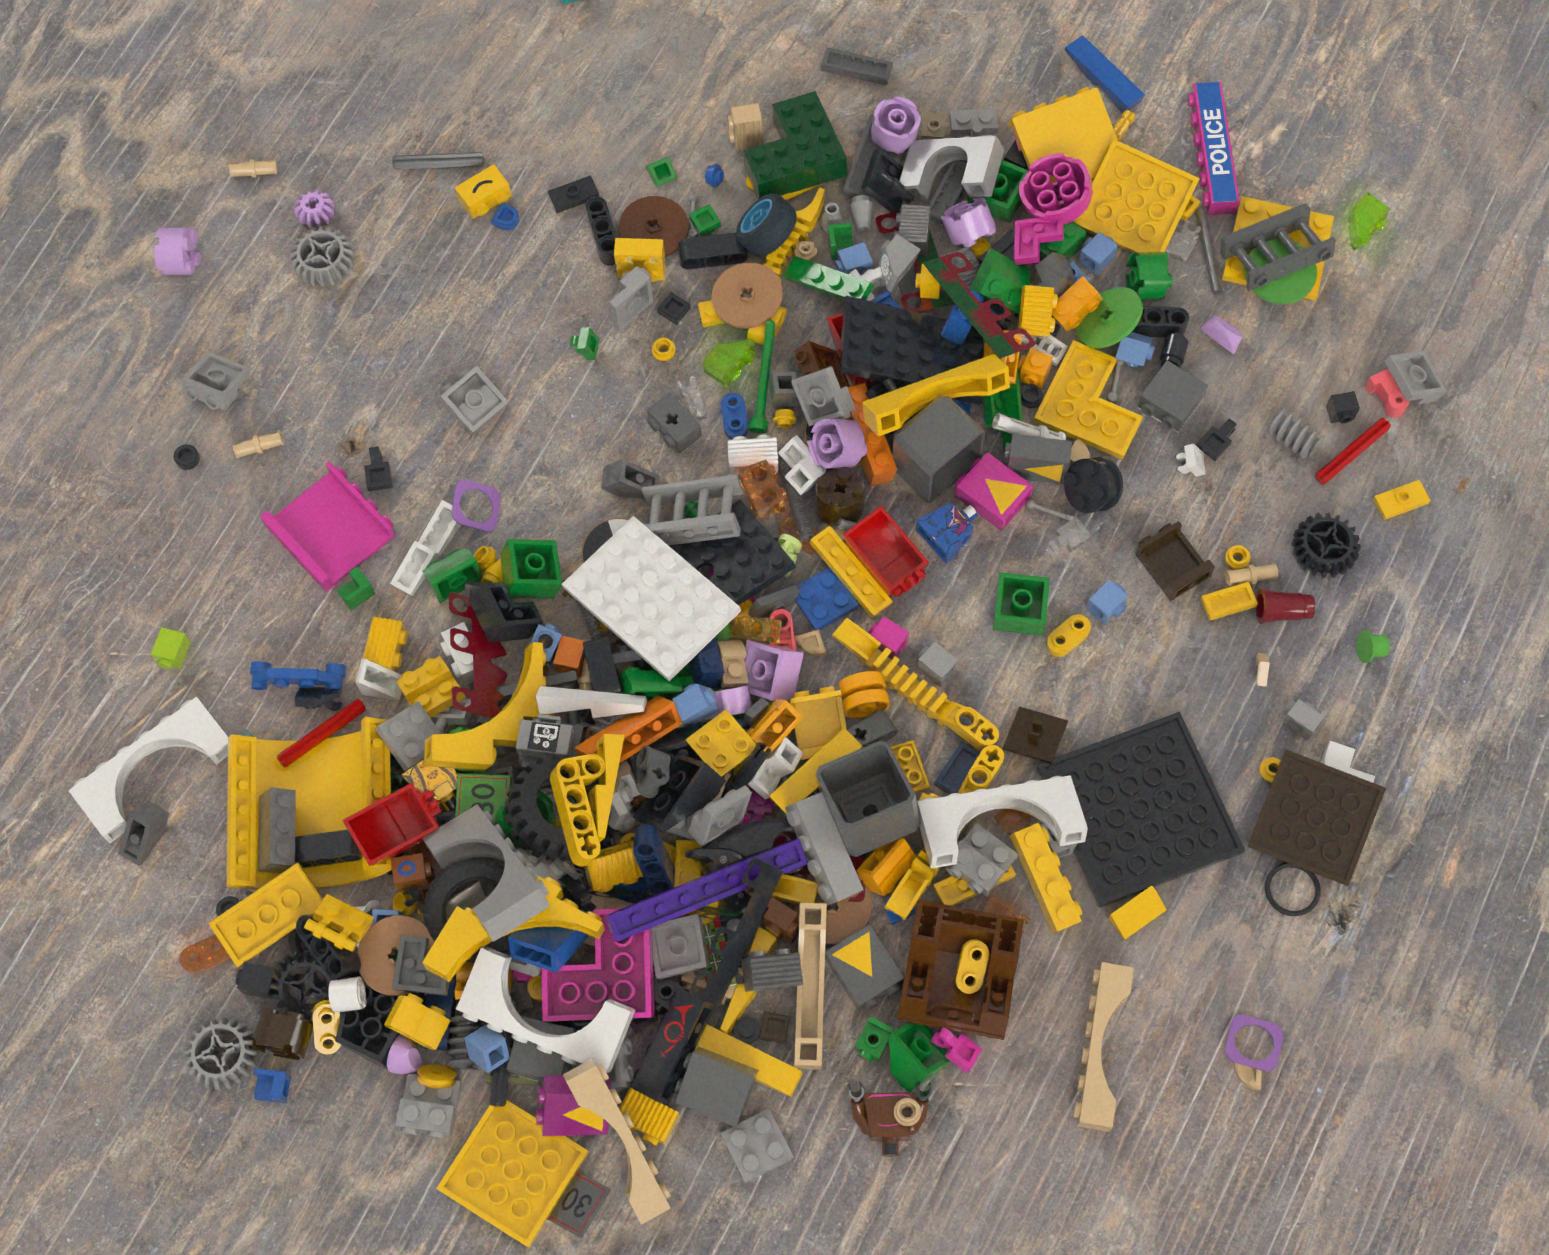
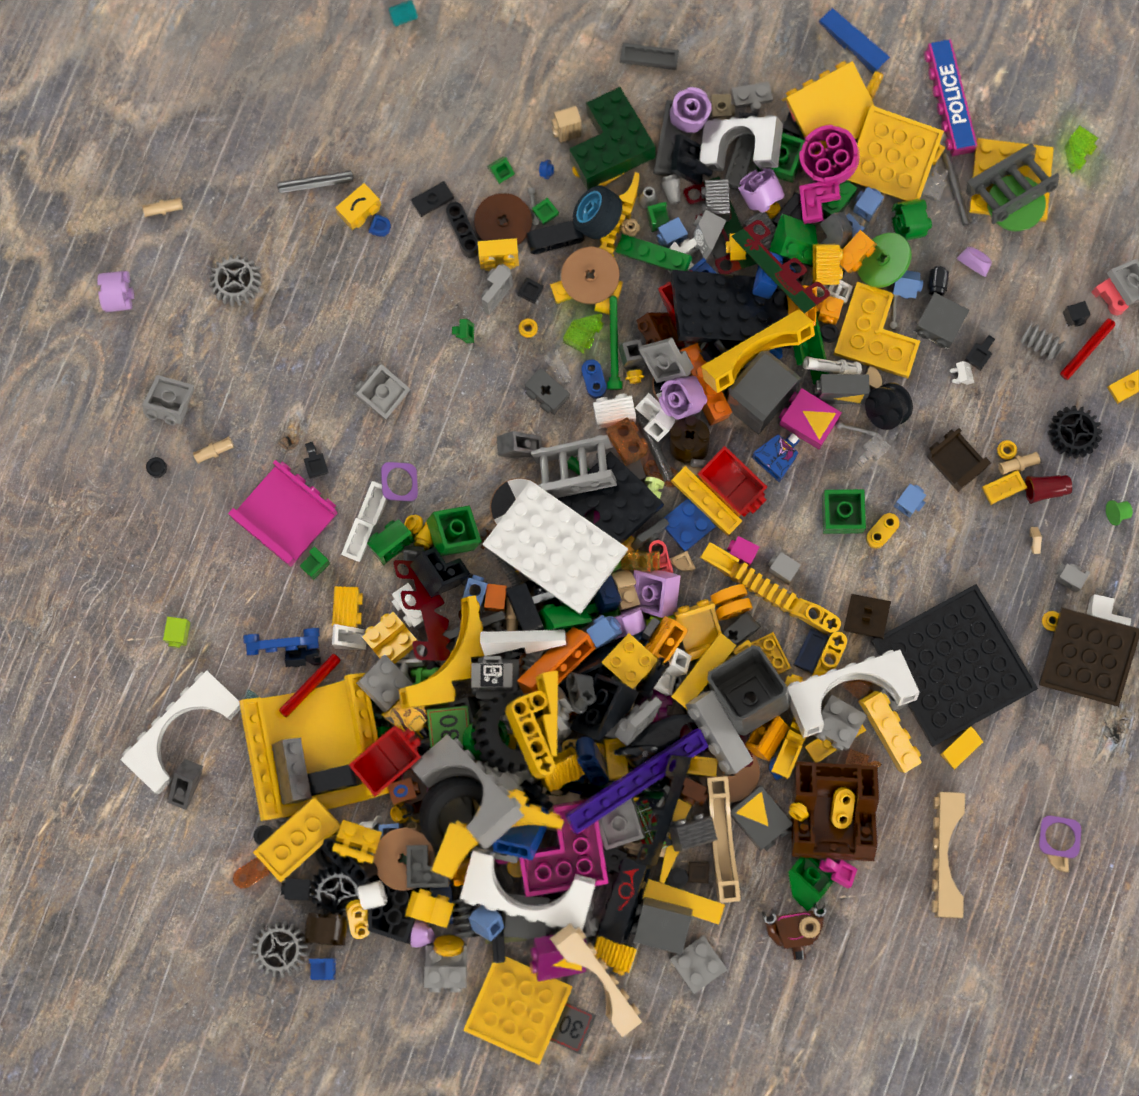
camera: 10 degrees left, 10 degrees up
lavender gear [294,189,335,229] -> none
green brick [855,1016,894,1063] -> none
black beam [1132,306,1189,338] -> none
black tyre [1265,863,1321,916] -> none
none -> yellow plate [788,802,809,821]

